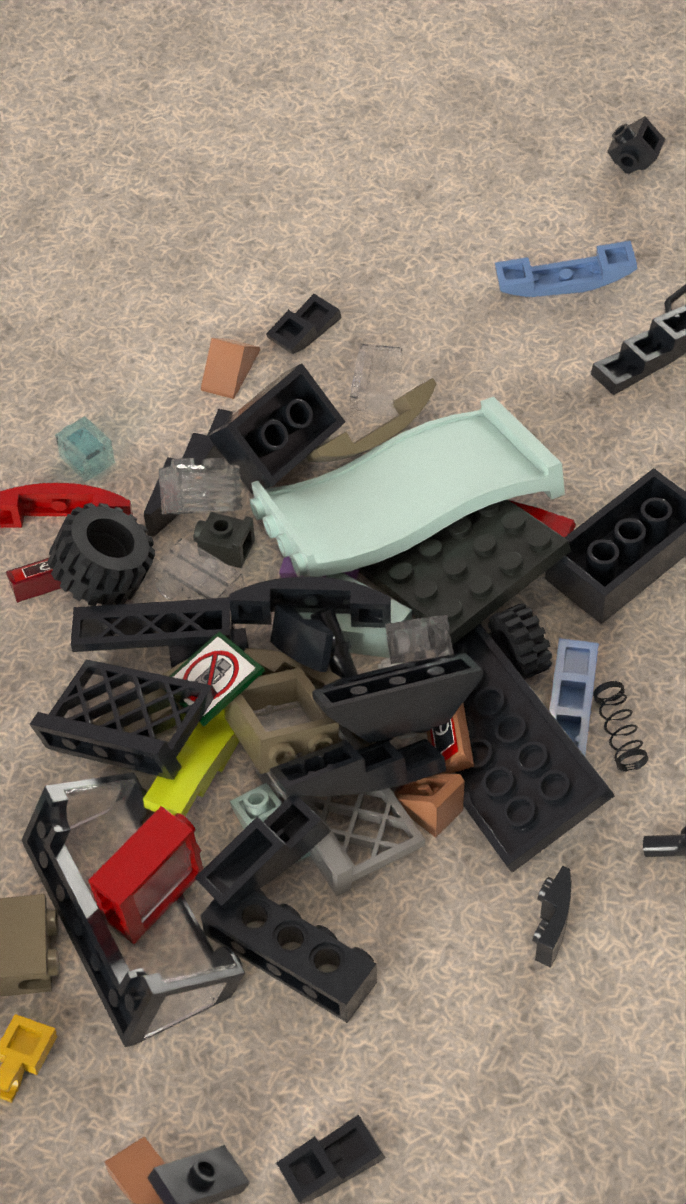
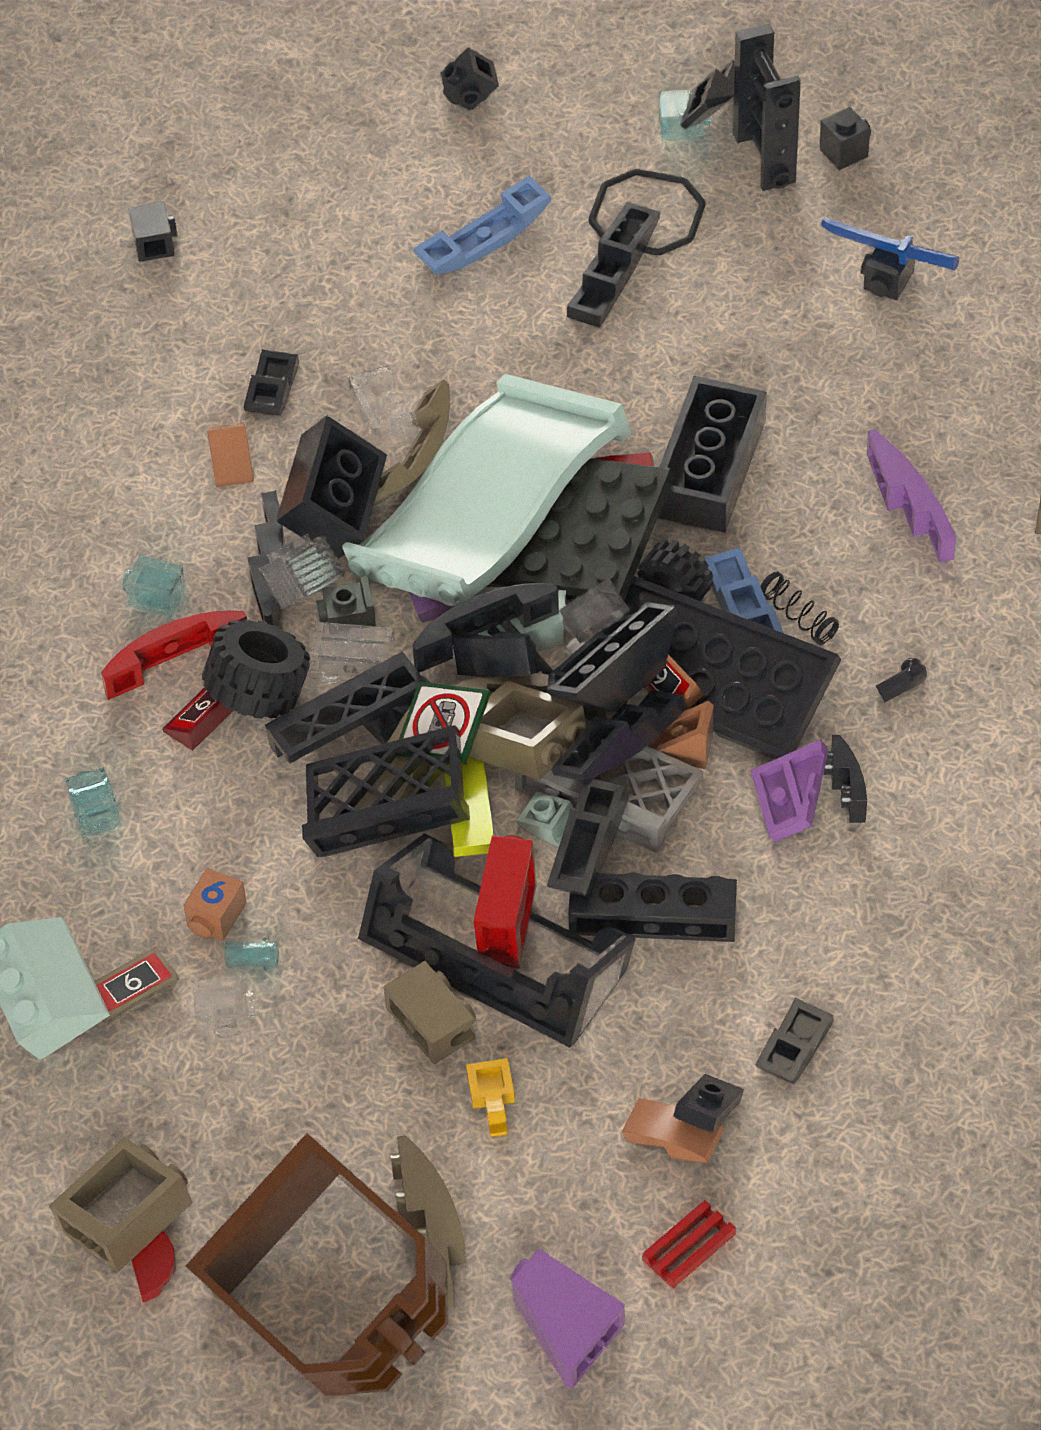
camera: 30 degrees left, 0 degrees up
none -> brick [128,202,178,262]
none -> medium lavender wing [751,739,828,842]

